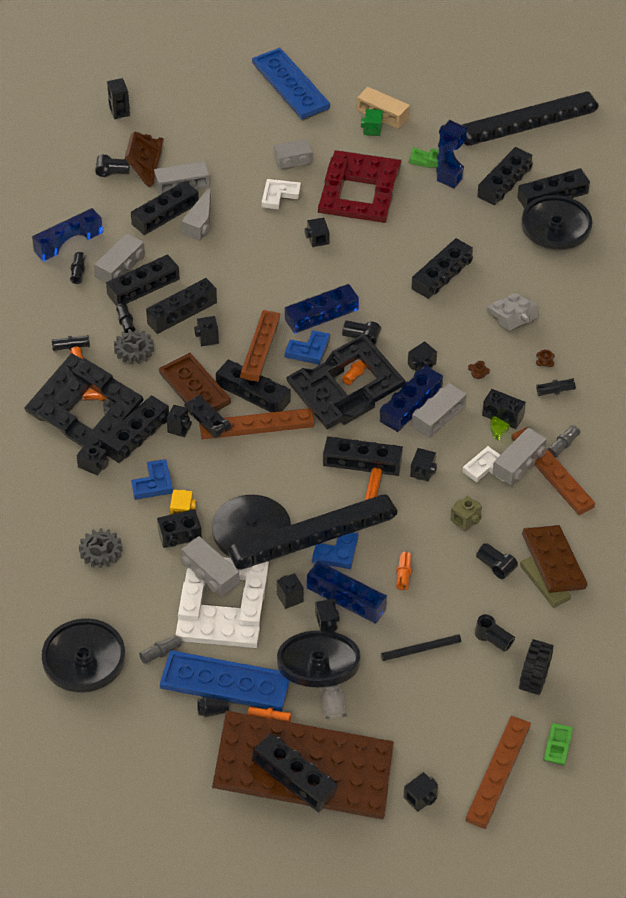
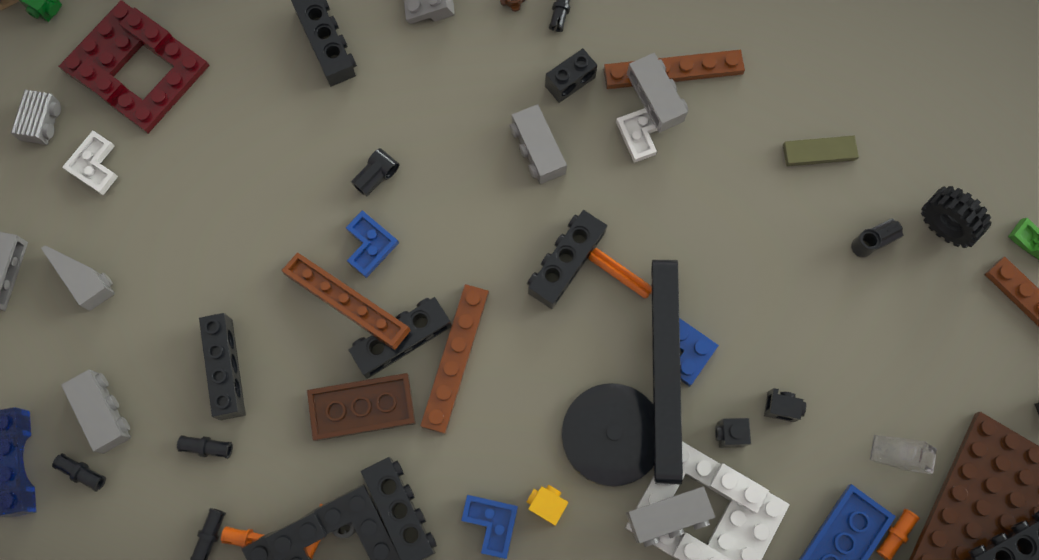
camera: 65 degrees left, 25 degrees up
black brick [106,254,180,306] -> none
dark grey gear [114,329,154,364] -> none
black brick [131,181,199,236] -> none
black brick [157,510,202,548] -> none
black brick [167,405,192,437] -> none
black plate [184,395,232,438] -> none
black brick [194,316,219,347] -> none
black dish [277,630,360,688] -> none
clear blue brick [285,284,359,334] -> none
black piece [286,334,406,430] -> none
black brick [305,217,329,247] -> none
clear blue brick [307,561,387,624] -> none
orange pin [342,359,367,385] -> none
clear blue brick [379,365,443,432] -> none
black bar [381,634,461,661] -> none
orange axle [396,552,412,590] -> none
black brick [408,341,437,374] -> none
black brick [410,448,437,482] -> none
olive brick [450,495,482,531] -> none
reddish brown plate [468,361,490,379] -> none
black piece [476,543,518,579] -> none
clear neon green tile [490,416,509,440] -> none
reddish brown plate [522,525,588,593] -> none
dark grey pin [548,425,580,458] -> none

